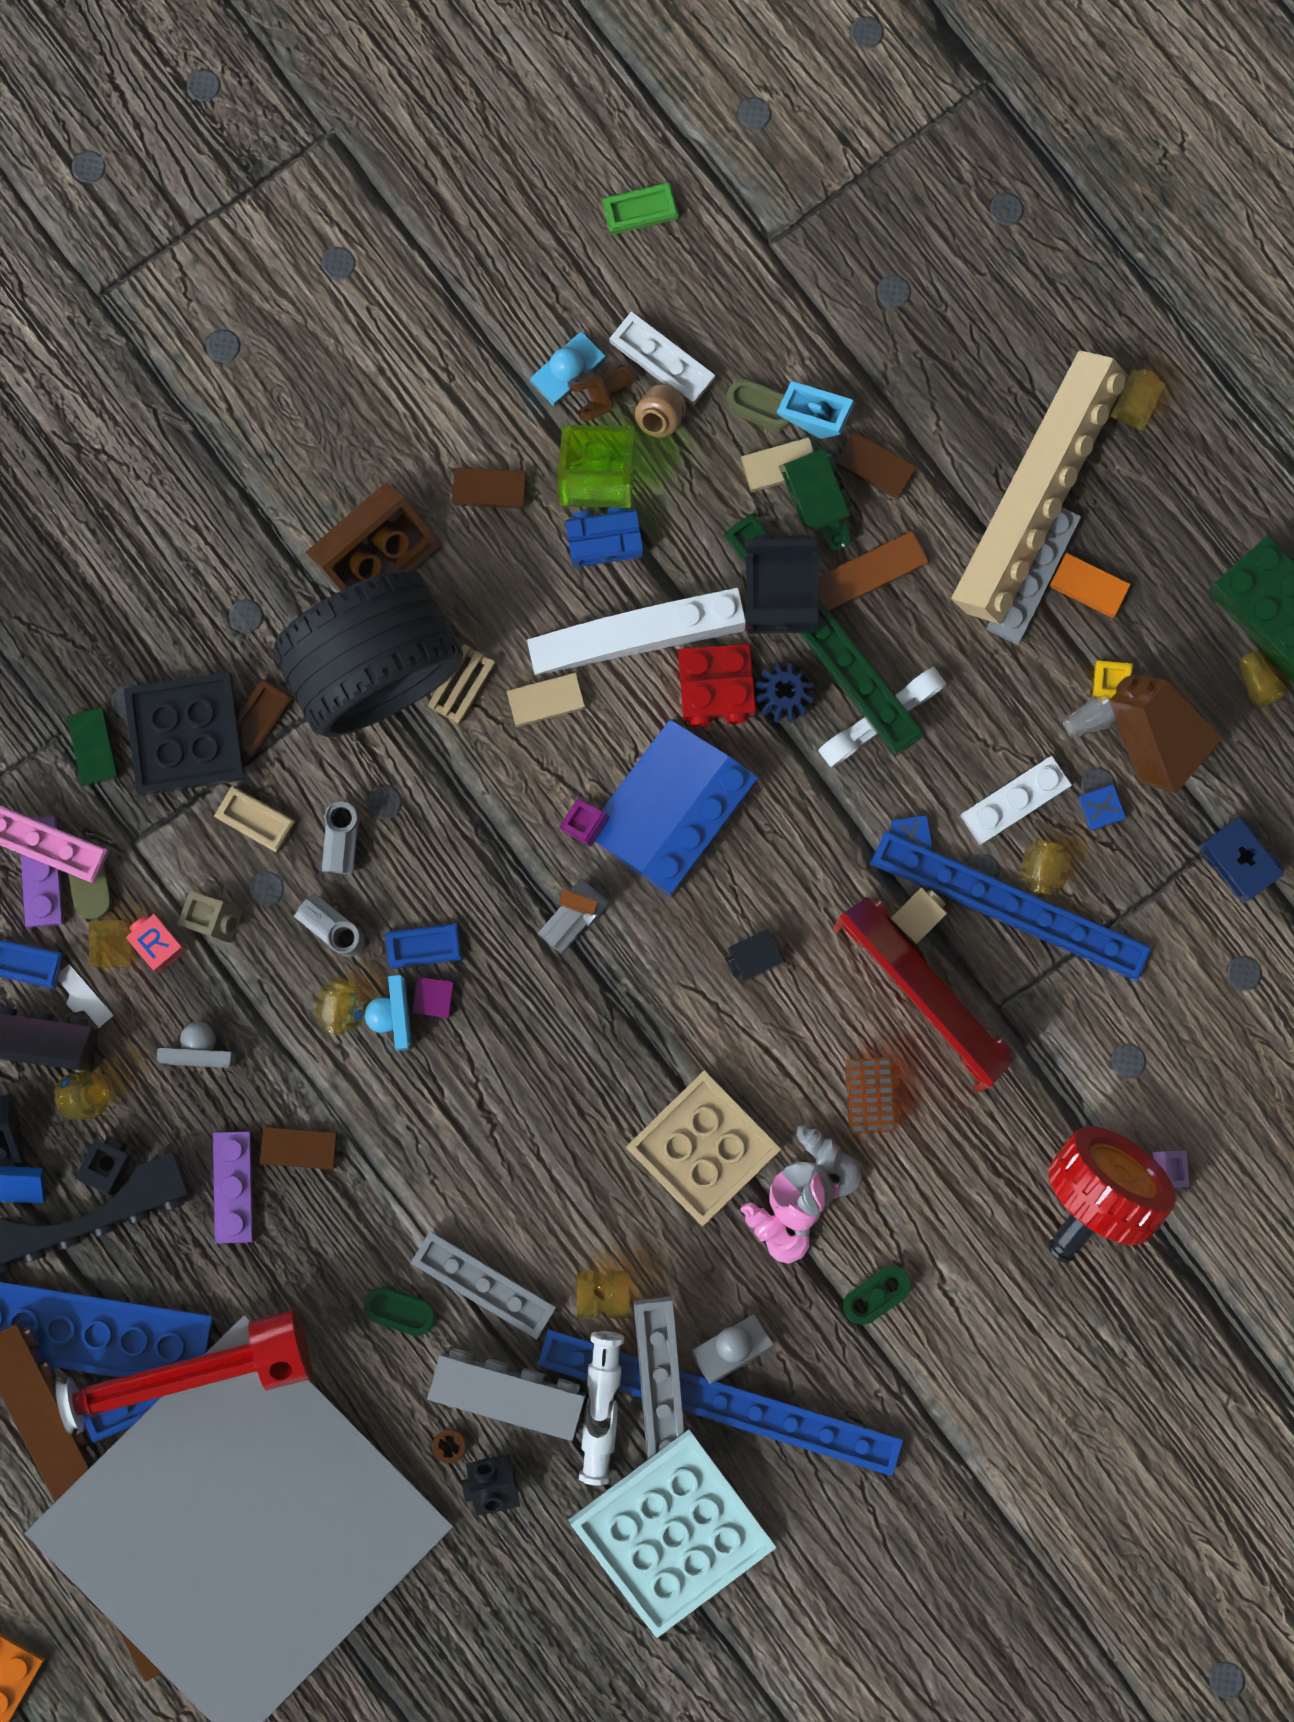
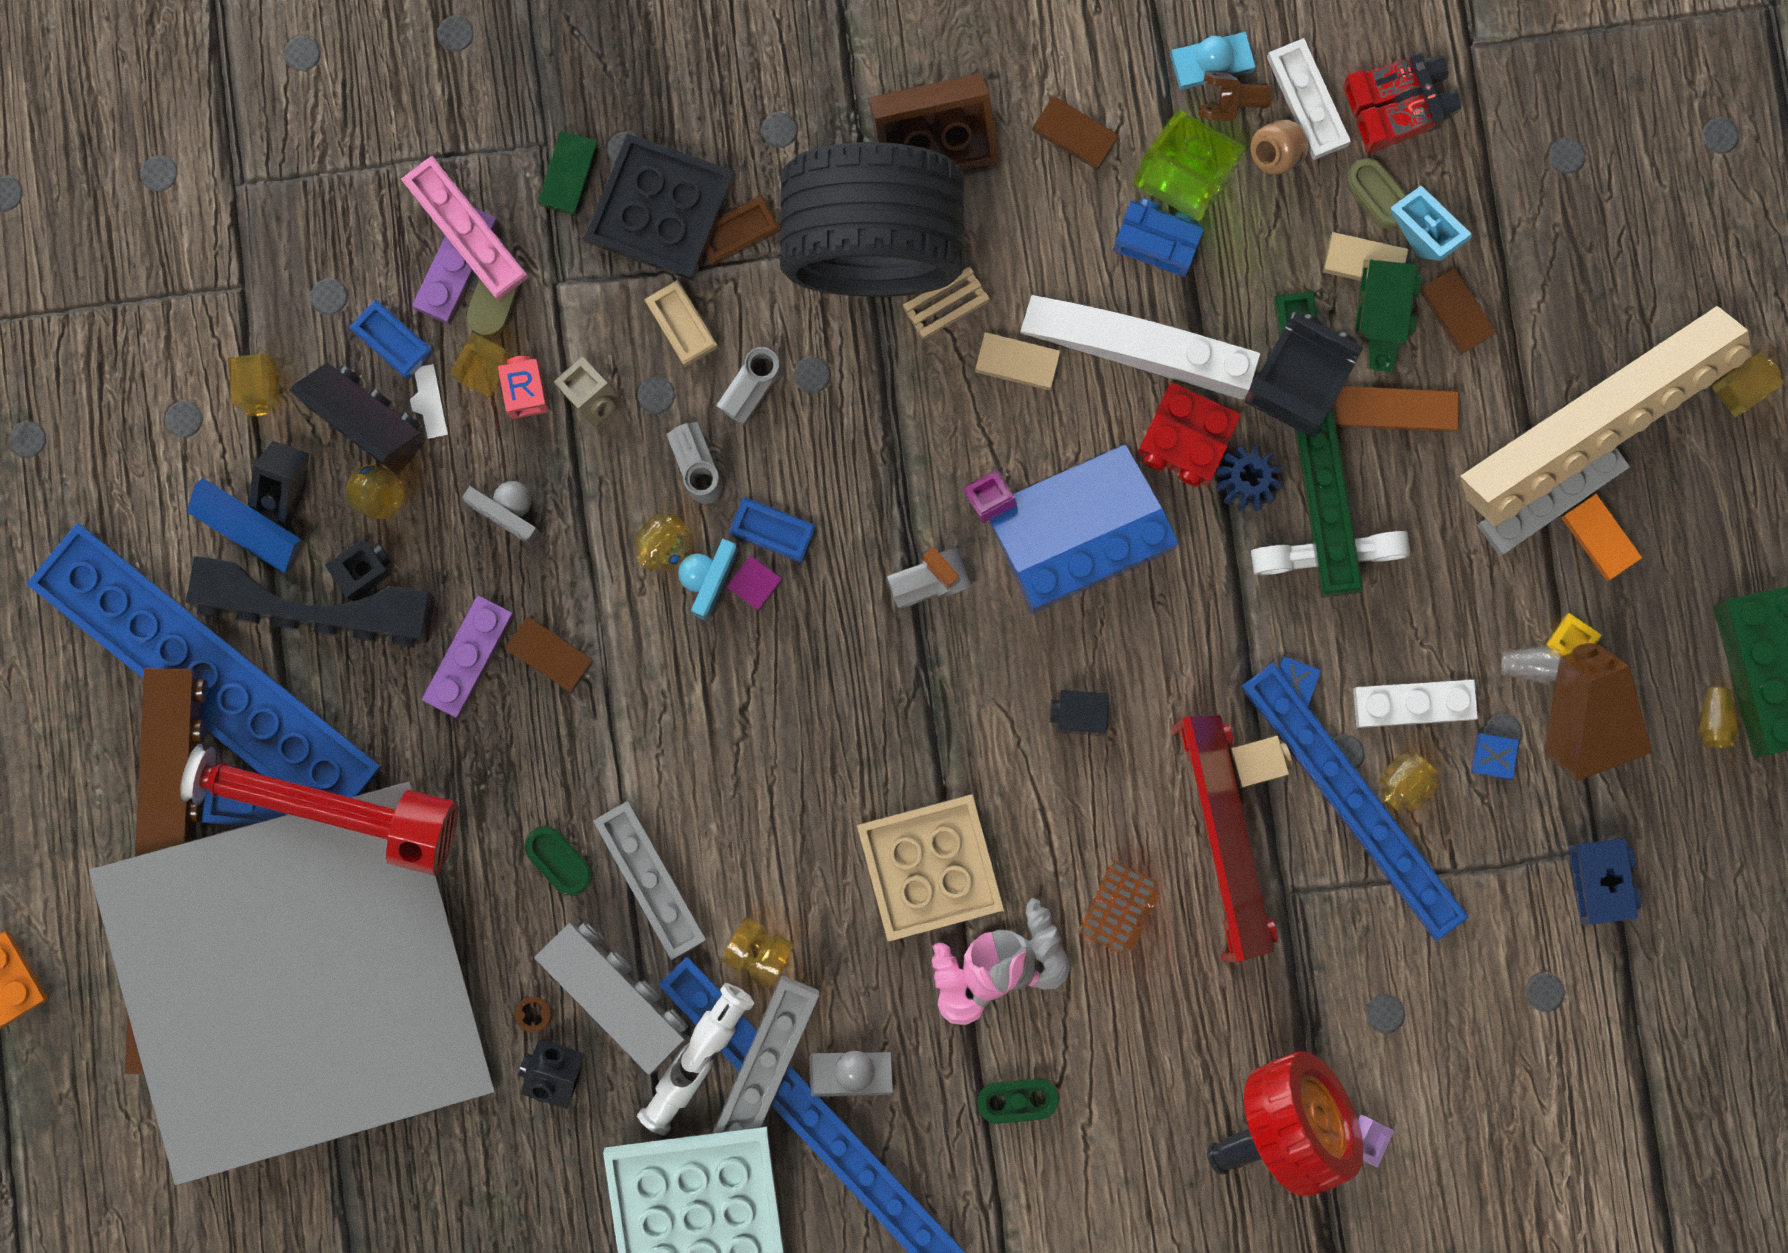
camera: 30 degrees right, 0 degrees up
none -> hips [1343,53,1461,155]

